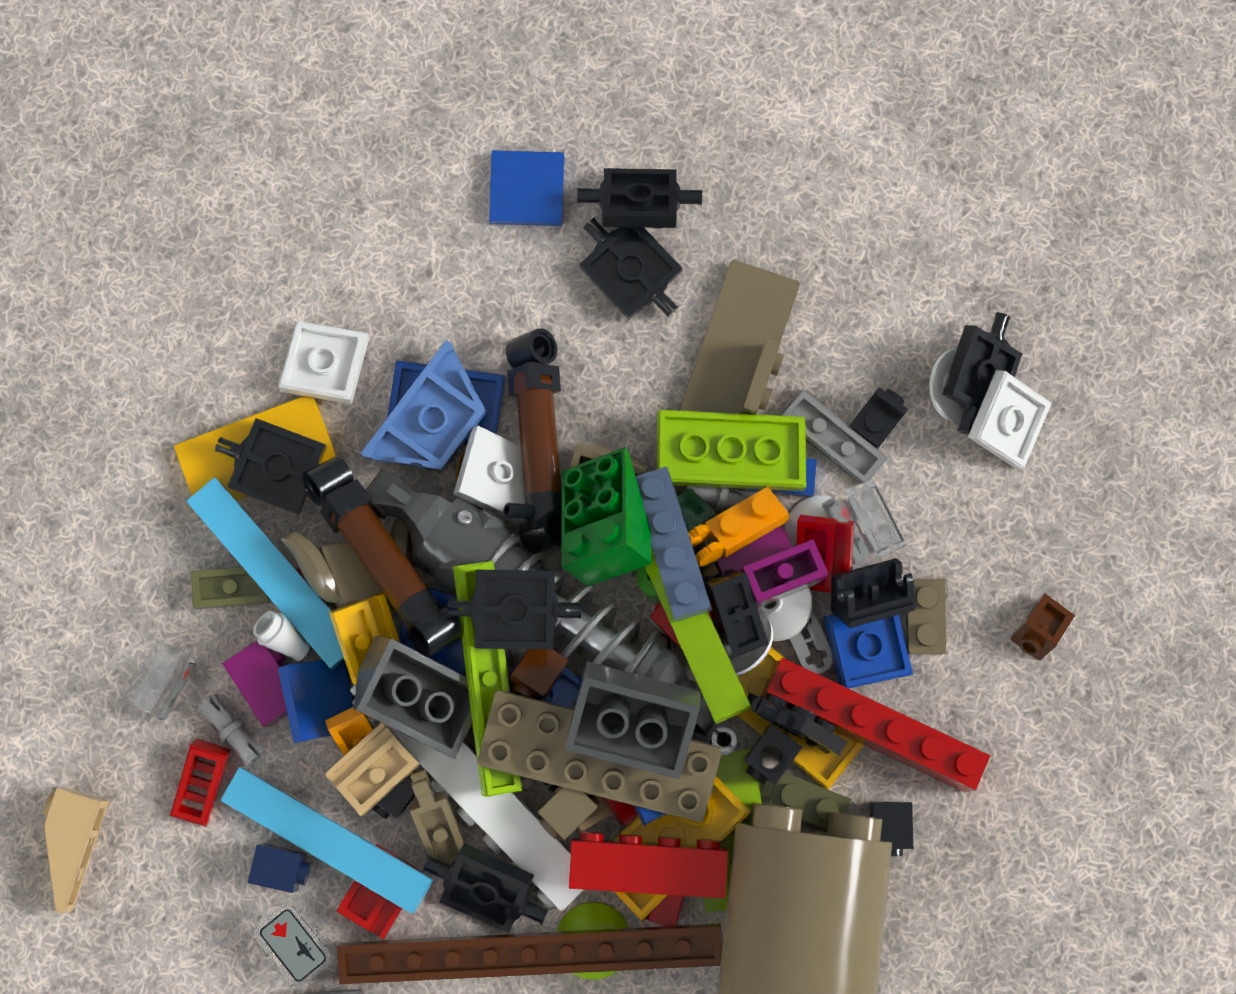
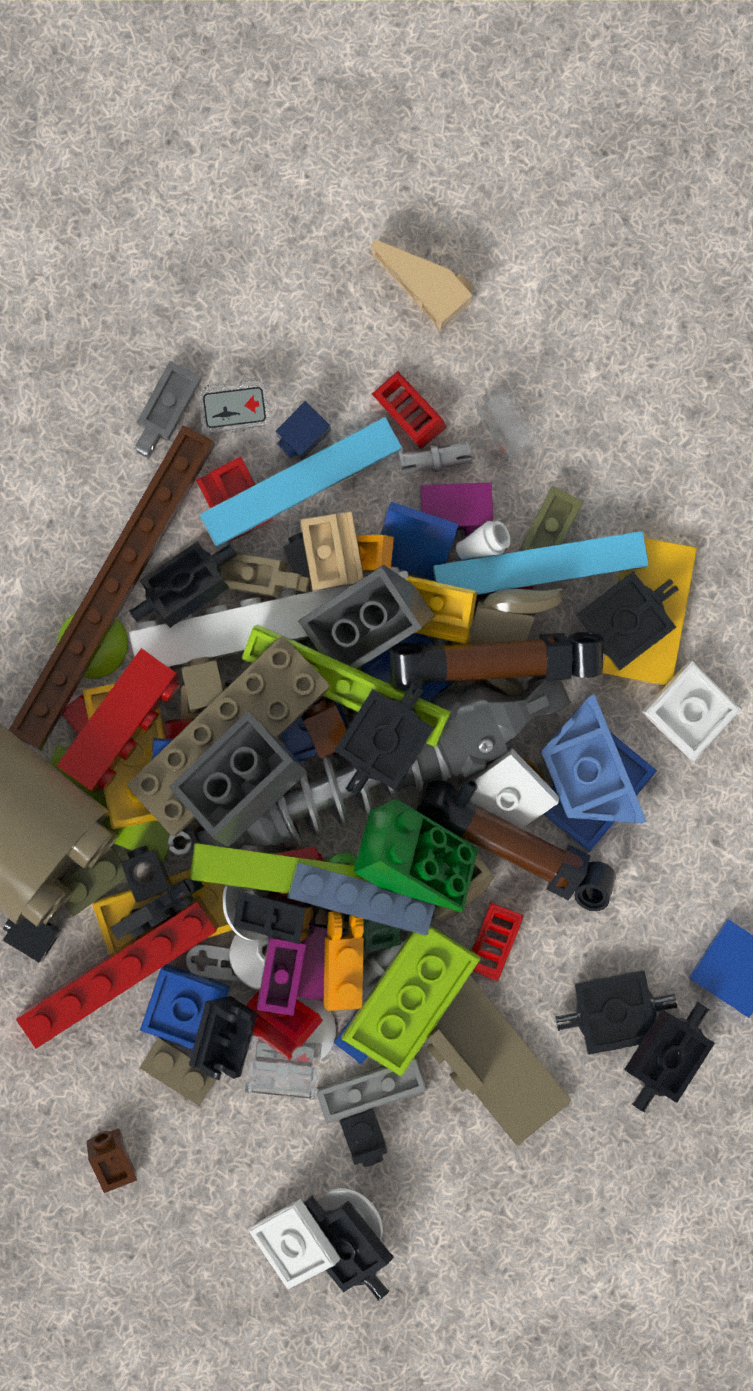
camera: 125 degrees right, 5 degrees up
none -> red slope [471,902,524,981]

